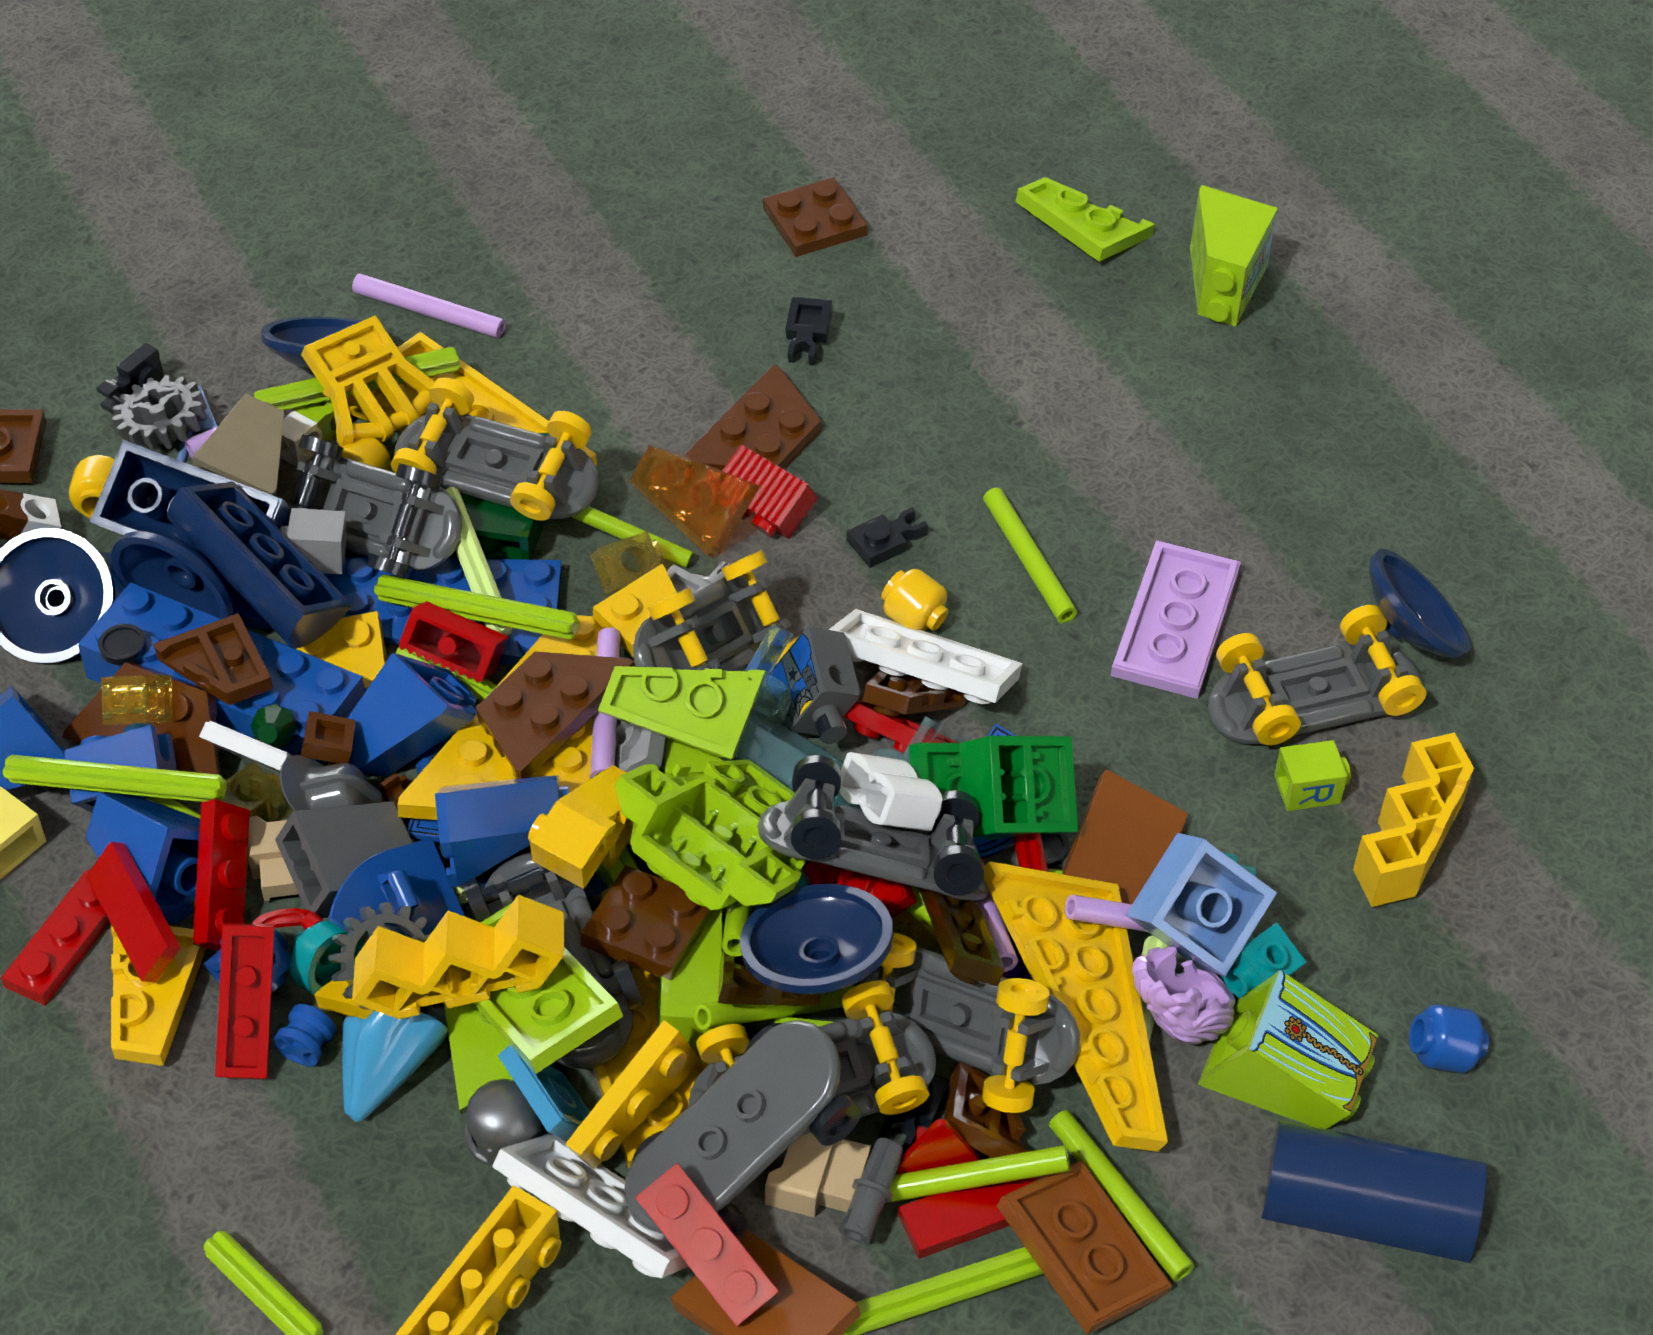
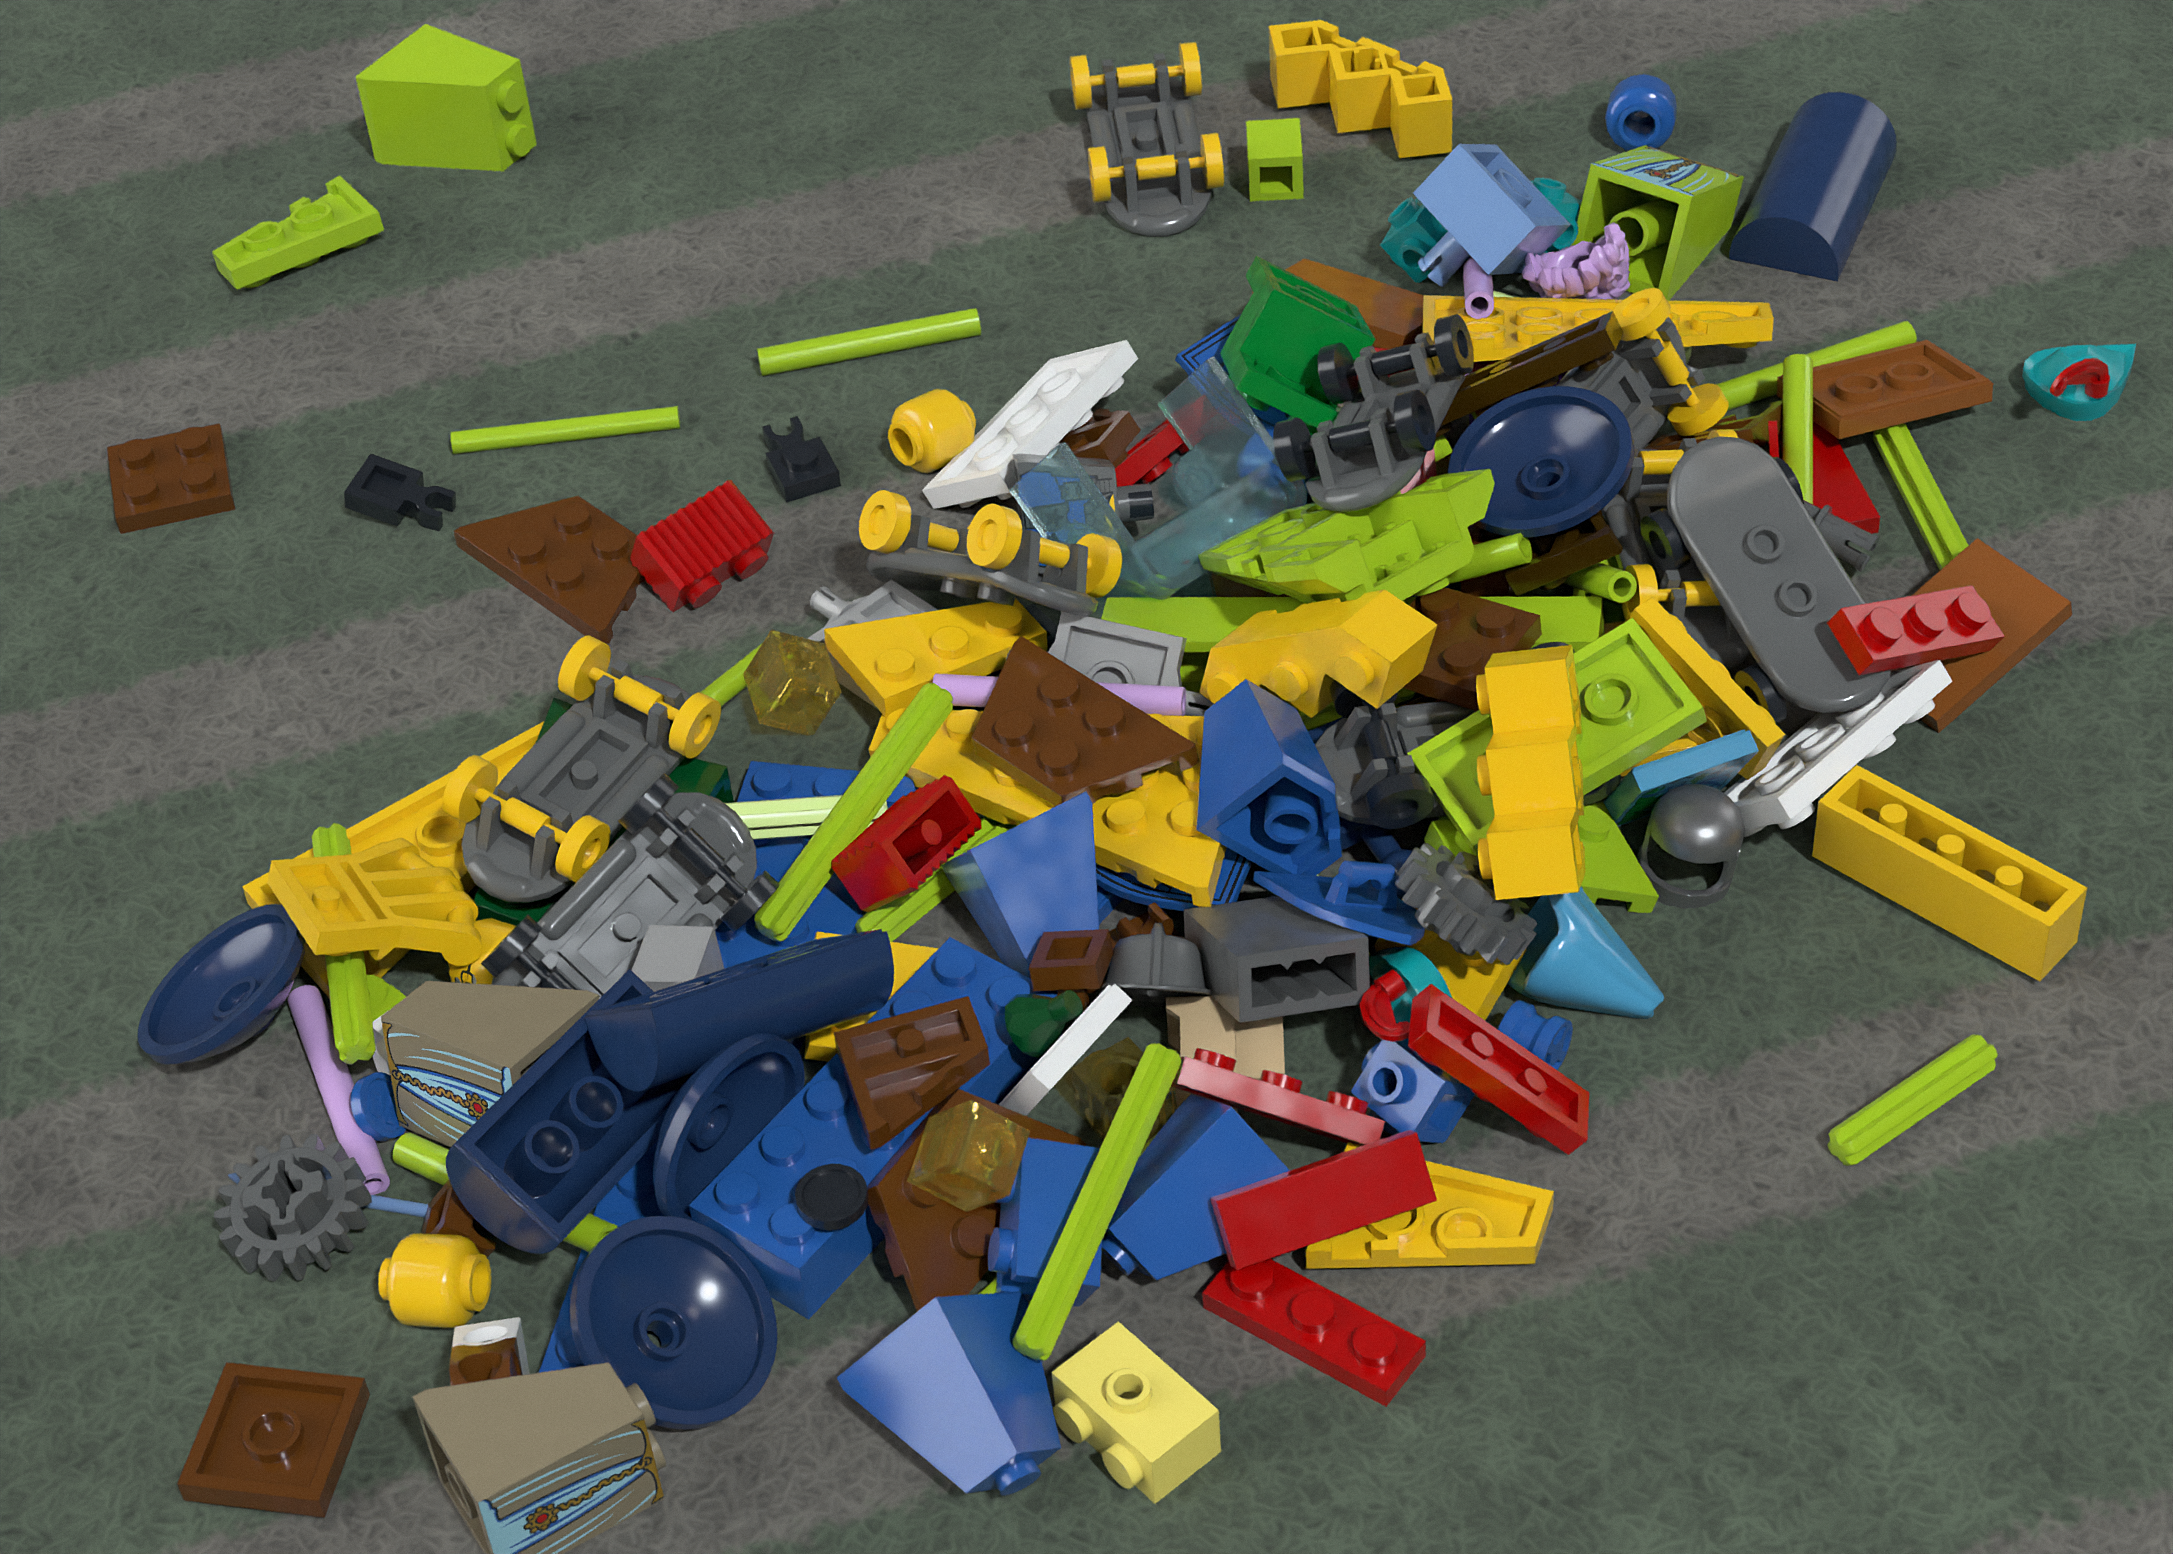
camera: 75 degrees left, 5 degrees down
black plate [96,342,164,414] -> none
lavender piece [352,273,506,339] -> none
lime wing [598,666,766,760] -> none
clear orange wing [629,446,761,557] -> none
white brick [839,752,943,831] -> none
lavender tile [1111,540,1241,699] -> none
dark blue dish [1369,549,1471,658] -> none
none -> lime bar [450,406,680,454]

